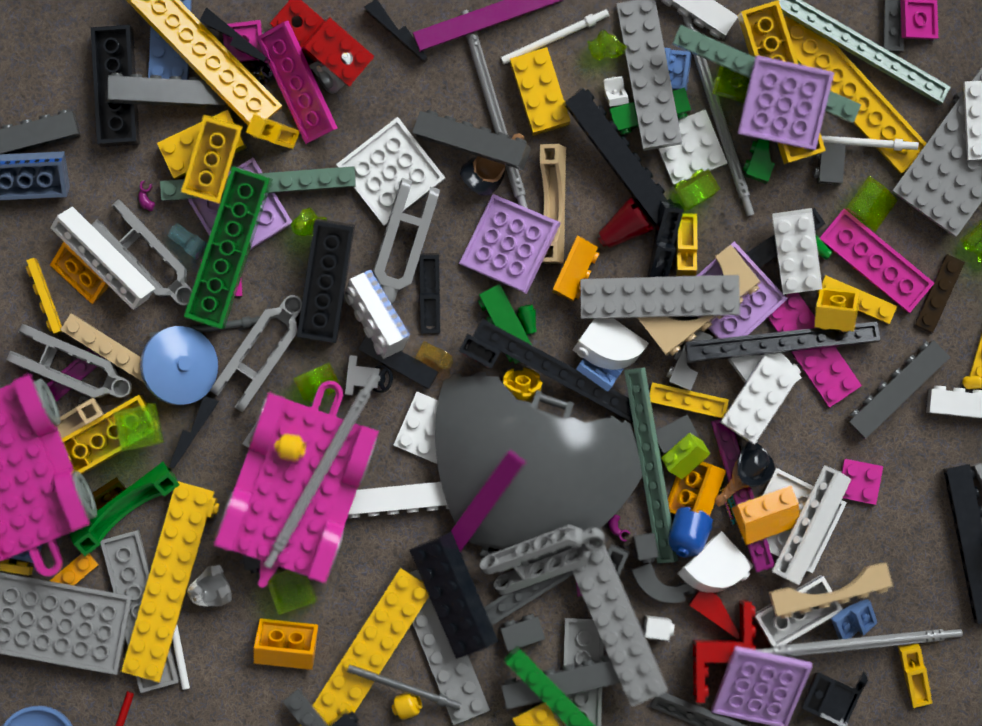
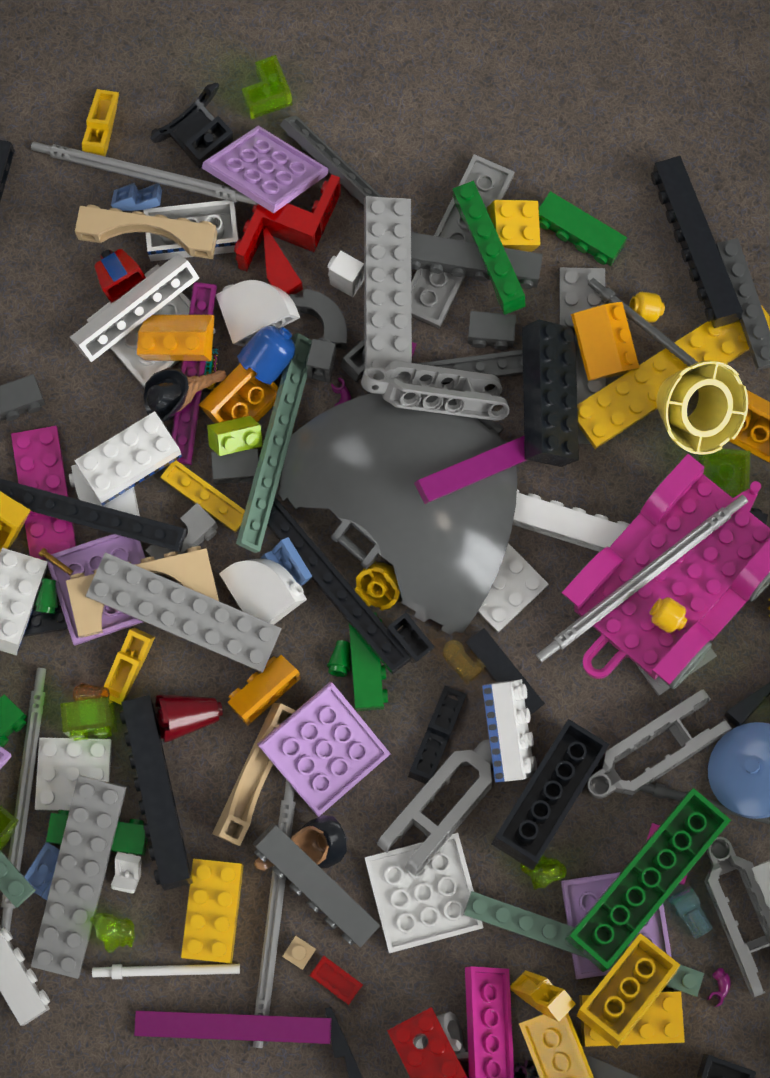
camera: 155 degrees left, 10 degrees down
clear neon green slope [293,362,341,403] -> none
light grey piece [345,355,393,396] -> none
black slope [647,201,684,277] -> none
dark pink plate [841,459,883,505] -> none
none -> green cone [34,578,58,613]
none -> pearl gold piece [38,548,74,576]
none -> clear orange cone [73,683,110,707]
none -> red torso [94,249,146,303]
none -> tan plate [282,936,316,970]
none -> red plate [309,955,363,1005]
none -> light orange slope [571,302,640,381]
none -> light yellow cone [656,361,748,455]

